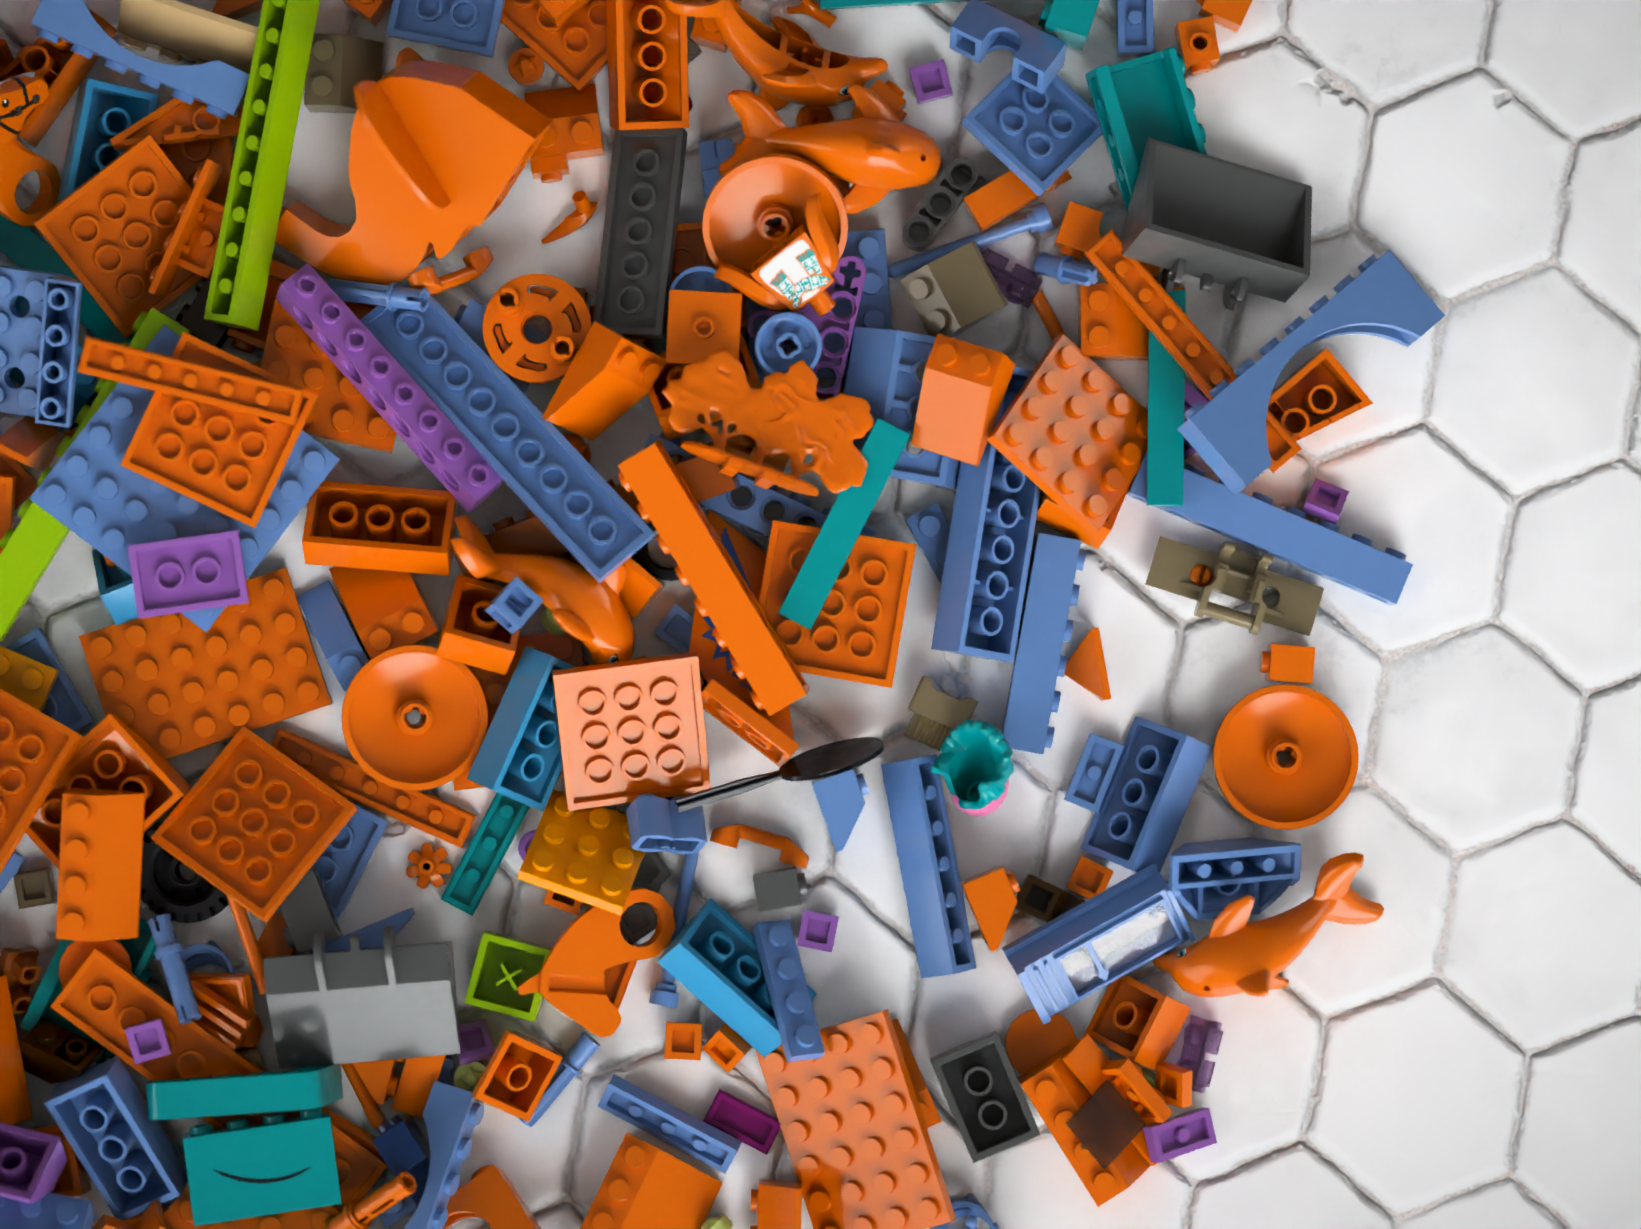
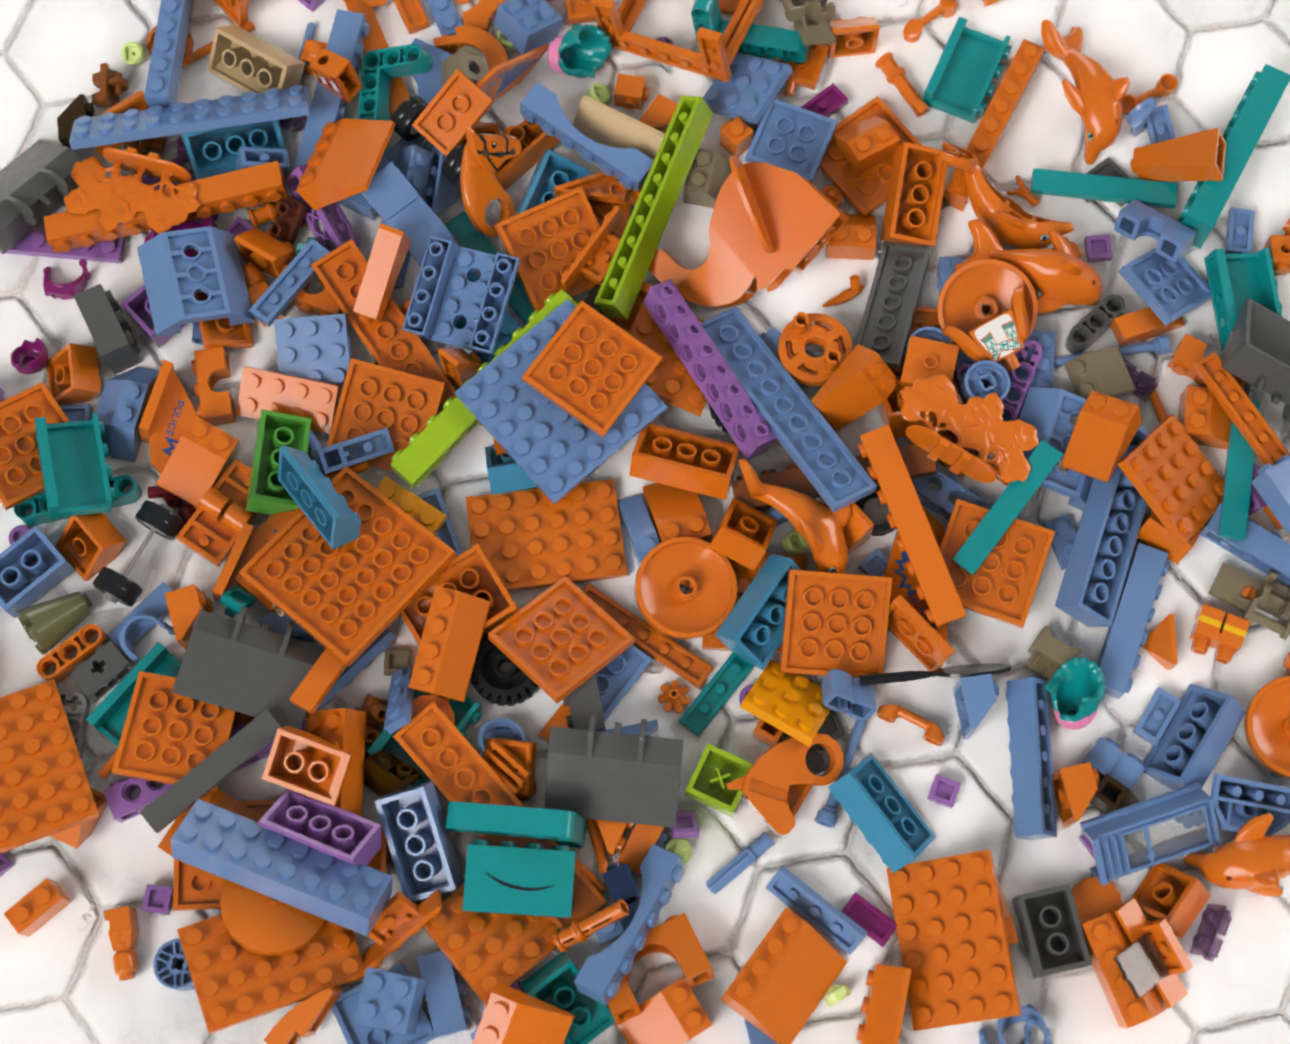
camera: 15 degrees right, 15 degrees down
orange tile [77,336,304,426] -> none
medium lavender plate [125,1016,172,1064] -> none
medium lavender plate [127,530,250,619] -> none
medium blue pin [147,914,202,1025] -> none
orange bar [226,895,266,995] -> none
medium blue axle [327,278,430,312] -> none
orange bar [406,246,493,295] -> none
orange slope [471,1030,563,1122] -> none
medium blue brick [484,577,544,634] -> none
orange plate [530,155,570,183] -> none
orange plate [664,1021,703,1060] -> none
orange plate [702,1023,752,1073] -> none
dark grey brick [752,867,808,912] -> none
medium blue plate [752,919,825,1062] -> none
medium blue axle [1034,252,1098,286] -> none
orange plate [1065,855,1114,899] -> none
medium lavender plate [1143,1107,1217,1163] -> none
orange plate [1155,1062,1193,1108] -> none
none -> medium blue plate [384,665,415,734]
none -> medium blue brick [1081,737,1145,790]
none -> orange hips [1189,604,1251,664]

